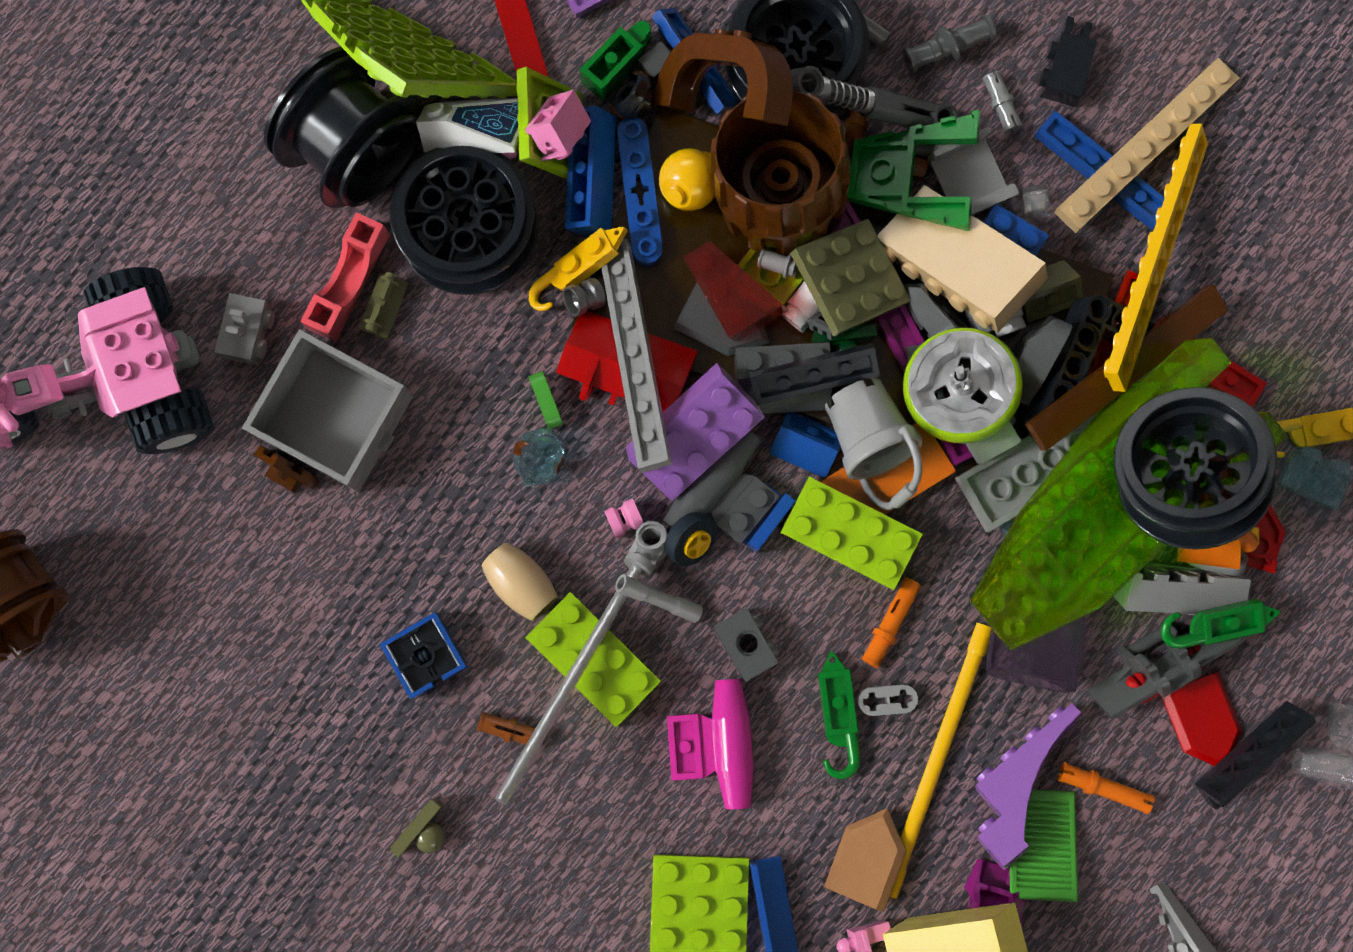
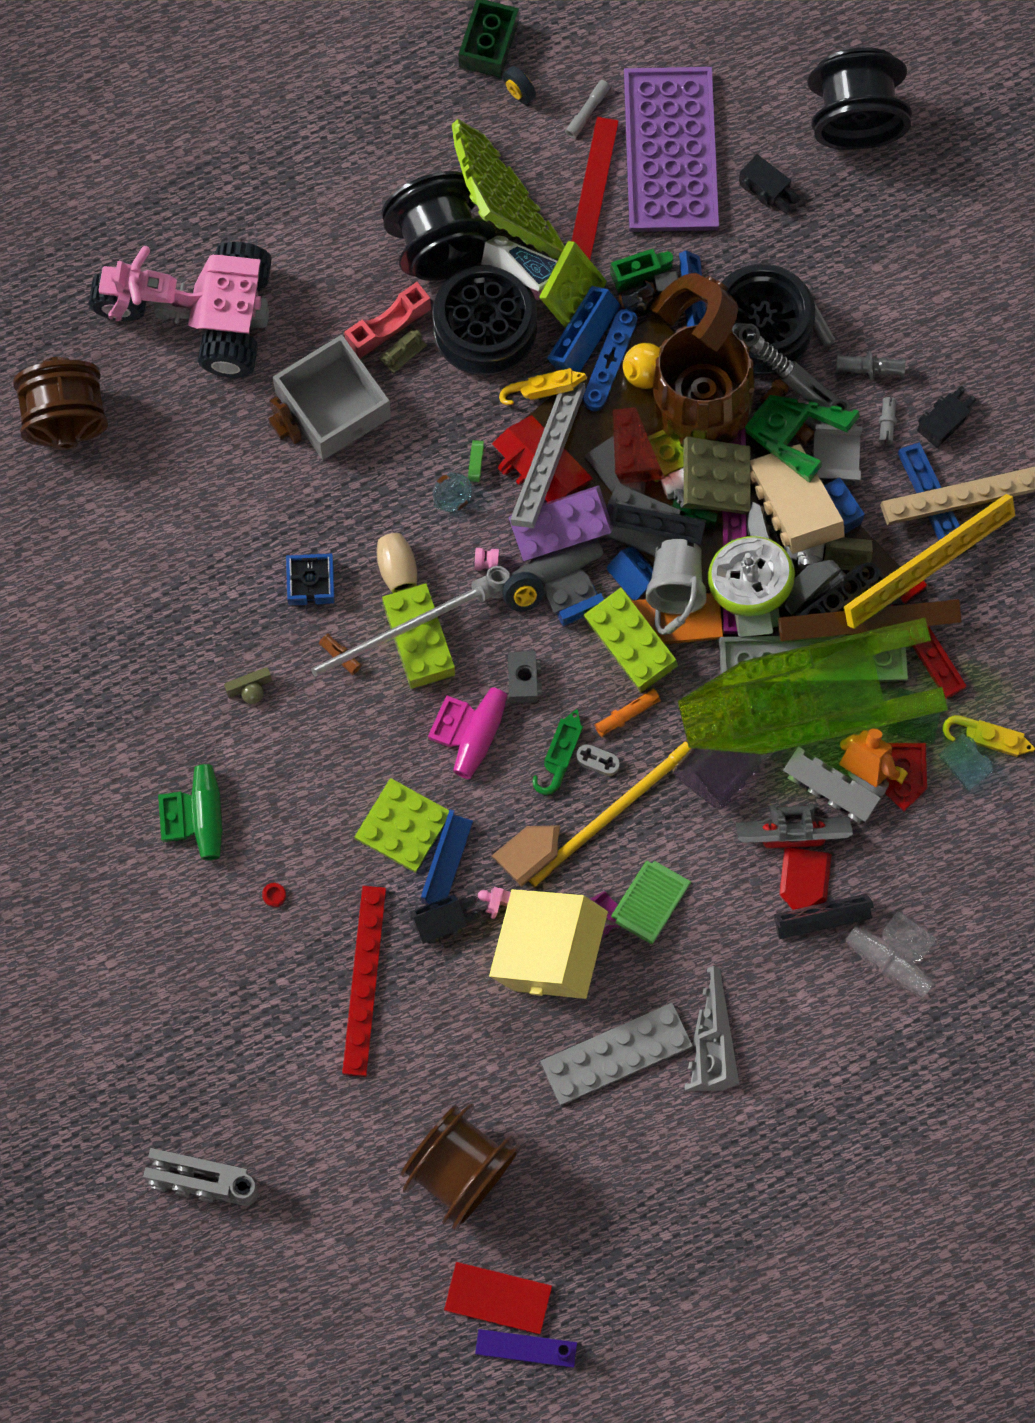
camera: 30 degrees right, 10 degrees down
light grey brick [214,293,275,366] -> none
bright pink hinge [525,89,591,161] -> none
flat silver wheel [563,278,606,317] -> none
light grey piece [615,574,703,623] -> none
light grey pin [757,249,798,279] -> none
medium lavender arch [976,703,1081,870] -> none
clear leg [1010,184,1052,225] -> none
orange pin [1057,762,1155,814] -> none
black wheel [1114,387,1277,550] -> none
green plate [1161,598,1281,649] -> none

